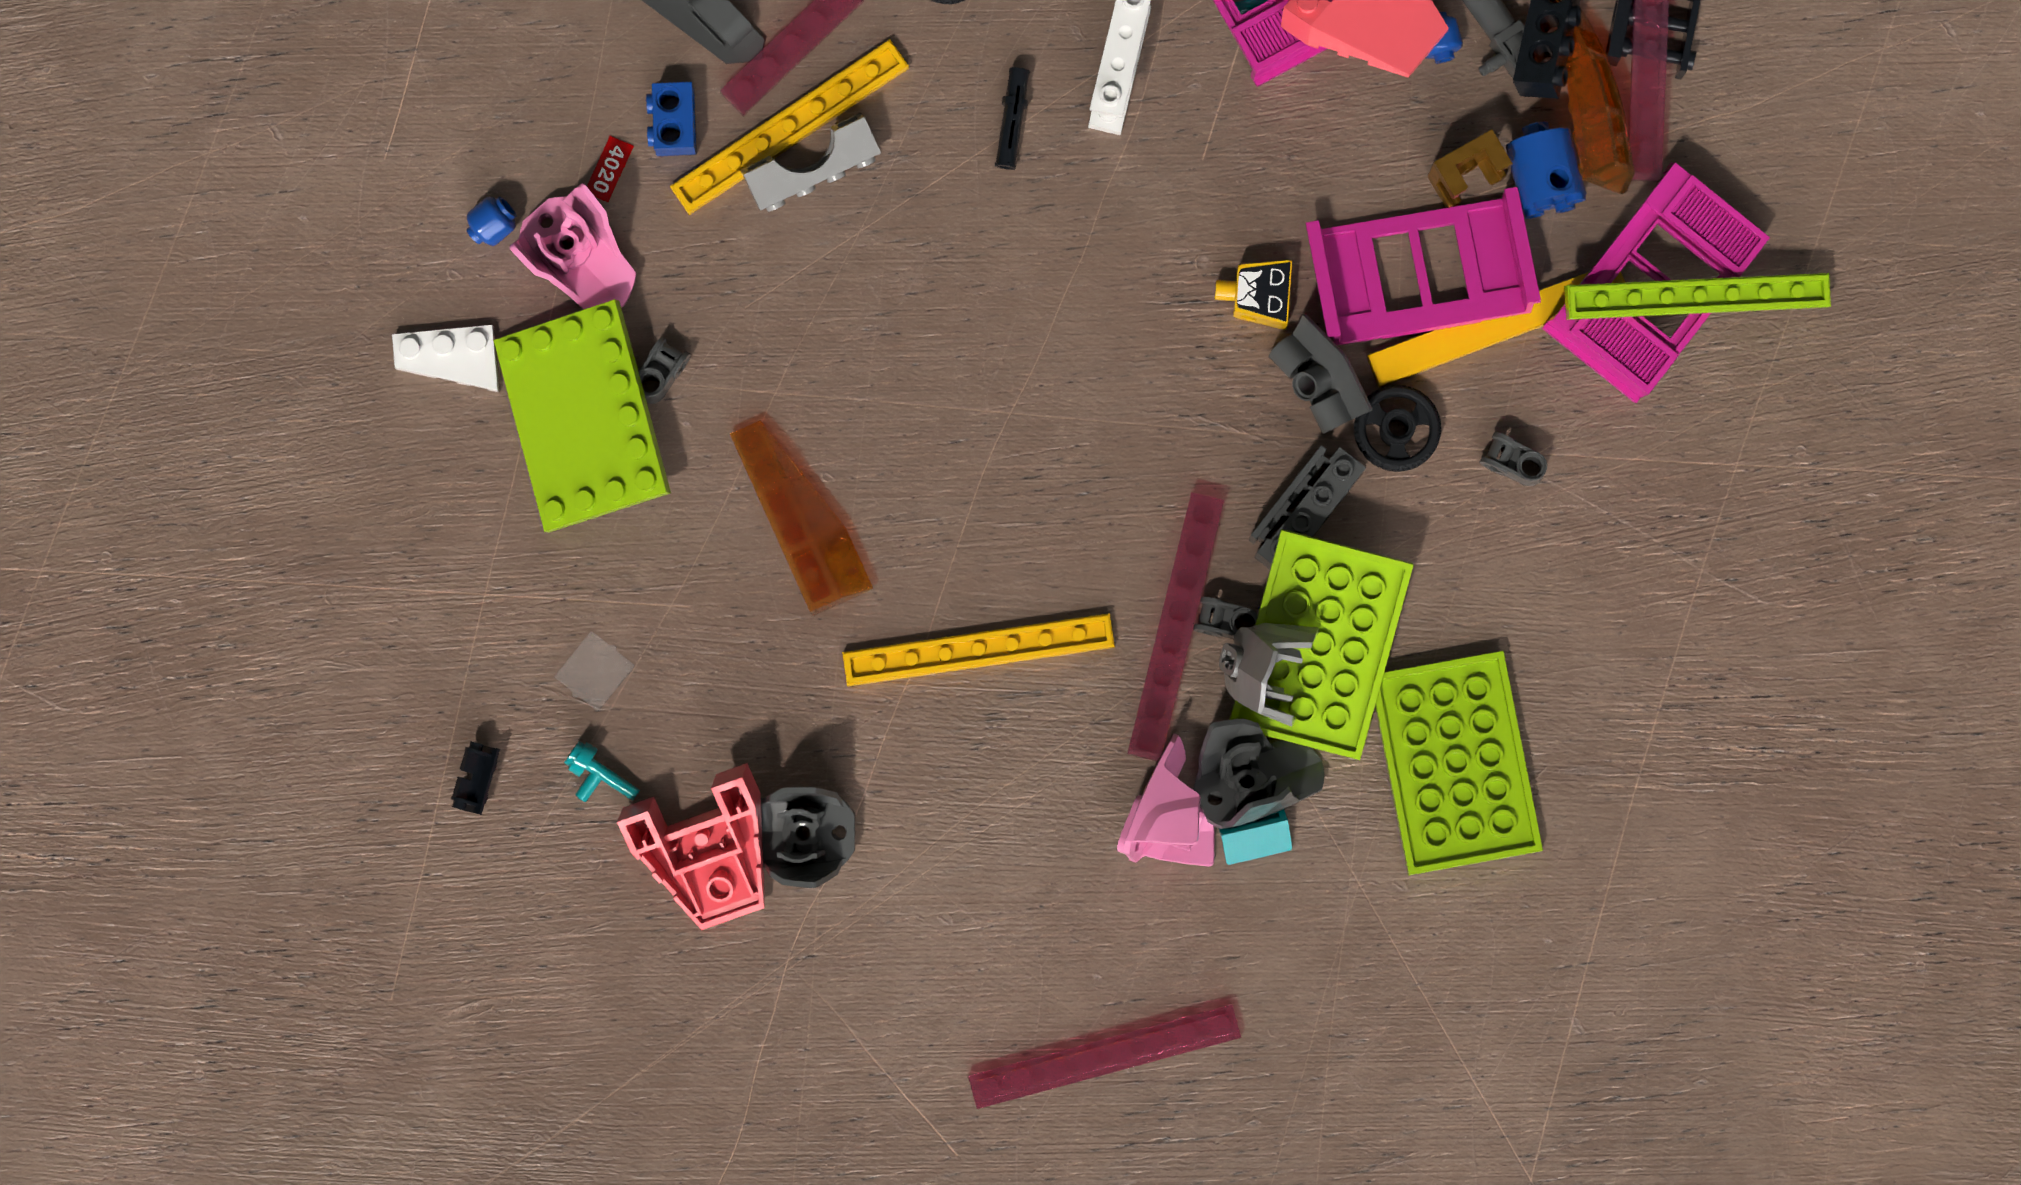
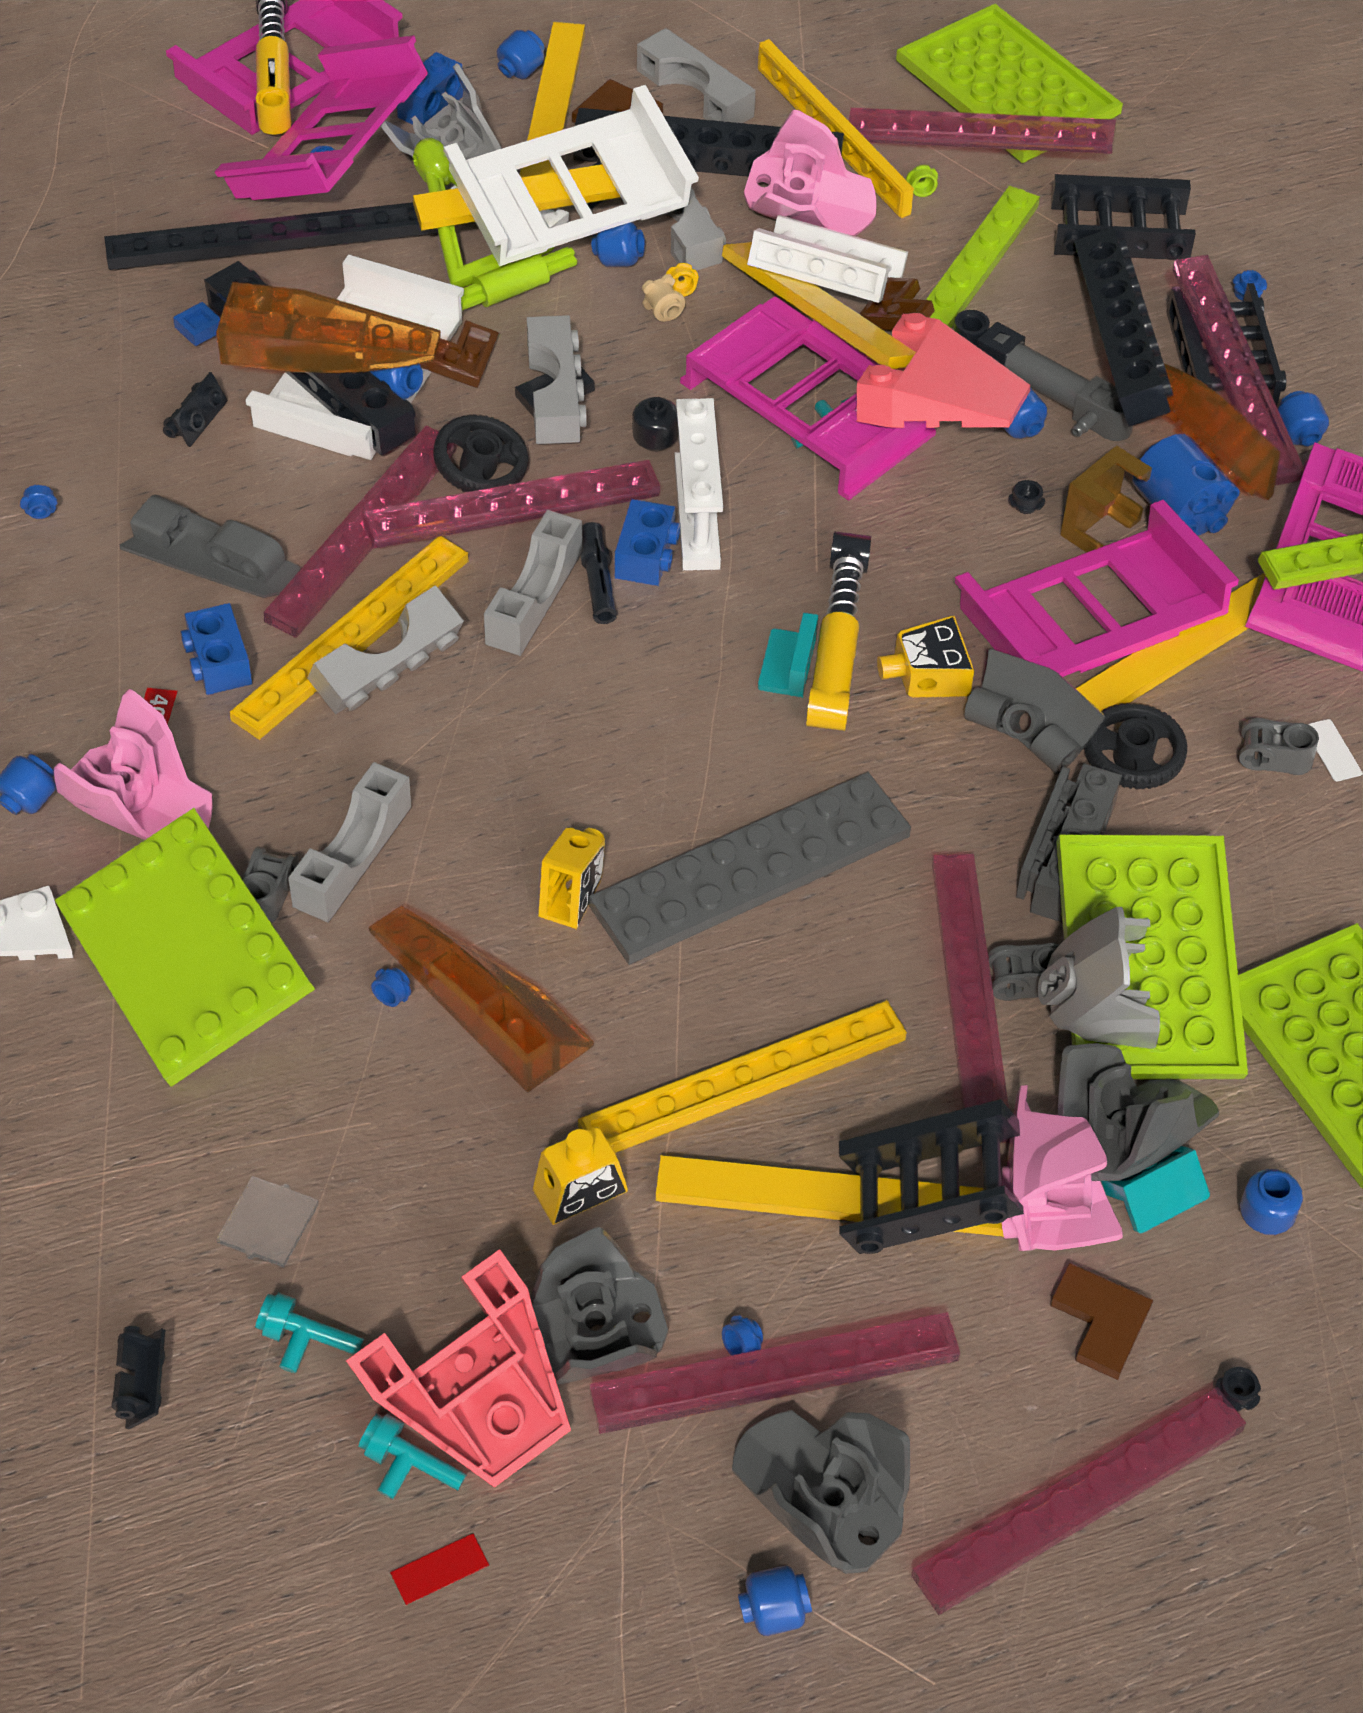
camera: 20 degrees left, 30 degrees down
none -> light grey arch [288,762,411,923]
none -> teal piece [358,1413,467,1500]
none -> clear pink plate [363,460,660,549]
none -> blue plate [371,968,411,1007]
none -> red sticker [390,1533,490,1605]
none -> light grey arch [484,510,582,656]
none -> yellow torso [533,1127,628,1225]
none -> yellow torso [538,828,605,929]
none -> dark grey plate [589,772,911,965]
none -> clear pink plate [590,1312,960,1434]
none -> blue brick [615,499,681,586]
none -> yellow tile [656,1155,1004,1237]
none -> blue plate [722,1315,763,1360]
none -> dark grey piece [732,1410,911,1574]
none -> blue head [738,1565,812,1636]
none -> teal panel [758,612,819,698]
none -> yellow piece [806,531,872,731]
none -> black fence [839,1099,1024,1254]
none -> black plate [1009,480,1045,514]
none -> reddish brown tile [1051,1263,1153,1380]
none -> black plate [1215,1367,1261,1412]
none -> blue head [1240,1169,1303,1235]
none -> blue head [1276,391,1329,446]
none -> white sticker [1308,719,1363,782]

